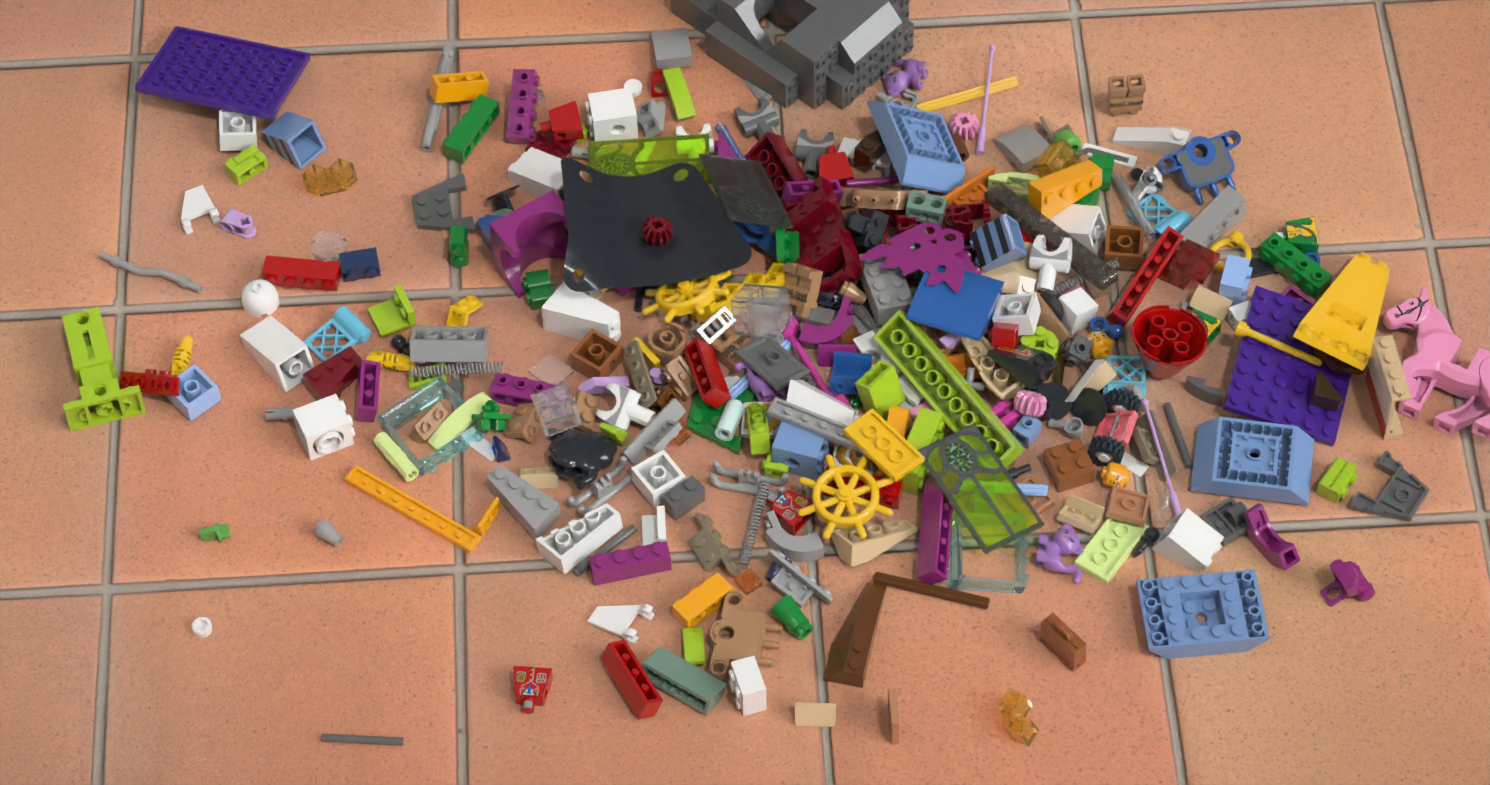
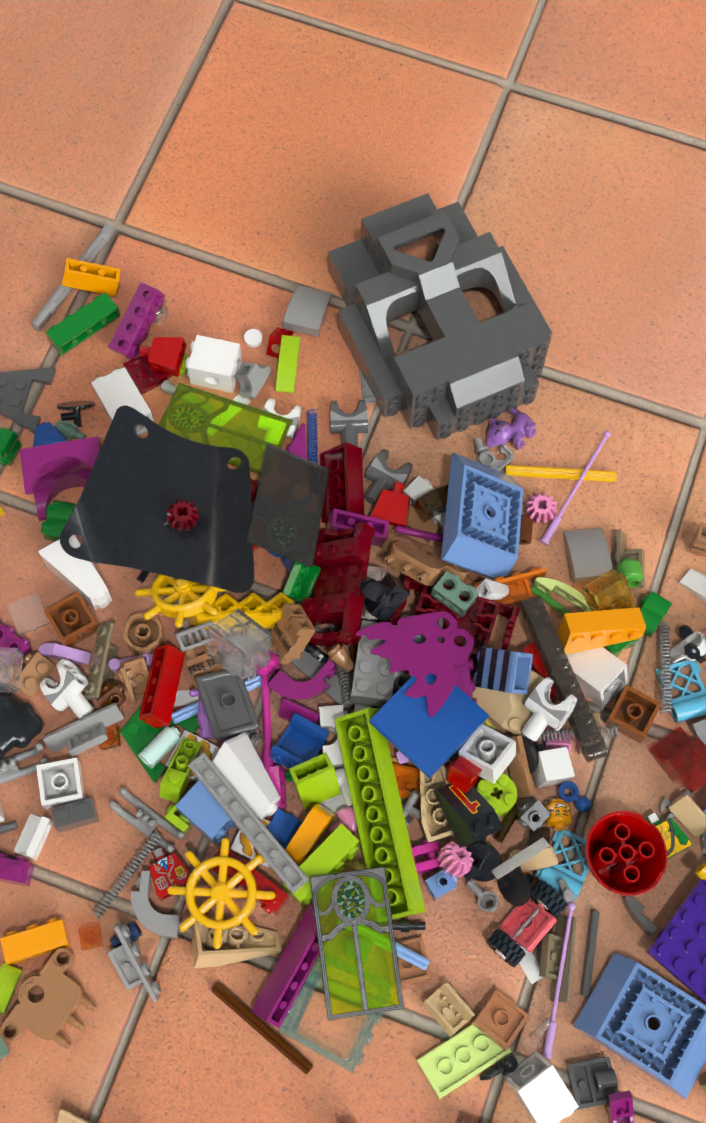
camera: 20 degrees right, 15 degrees up
lime slope [599,423,629,446] -> none
yellow tile [632,337,661,370] -> none
dark tan bracket [688,512,741,578] -> none
white brick [728,656,767,716] -> none
green plant [770,595,813,640] -> none
reddish brown wedge [823,582,887,688] -> none
clear orange slope [839,325,859,344] -> none
yellow tile [843,408,925,482] -> none
medium lavender animal [1035,524,1084,584] -> none
dark orange brick [1043,439,1095,493] -> none
white sticker [1082,143,1137,167] -> none
light orange head [1100,462,1130,488] -> none
red brick [1105,226,1184,327] -> none
none -> white brick [476,579,509,600]

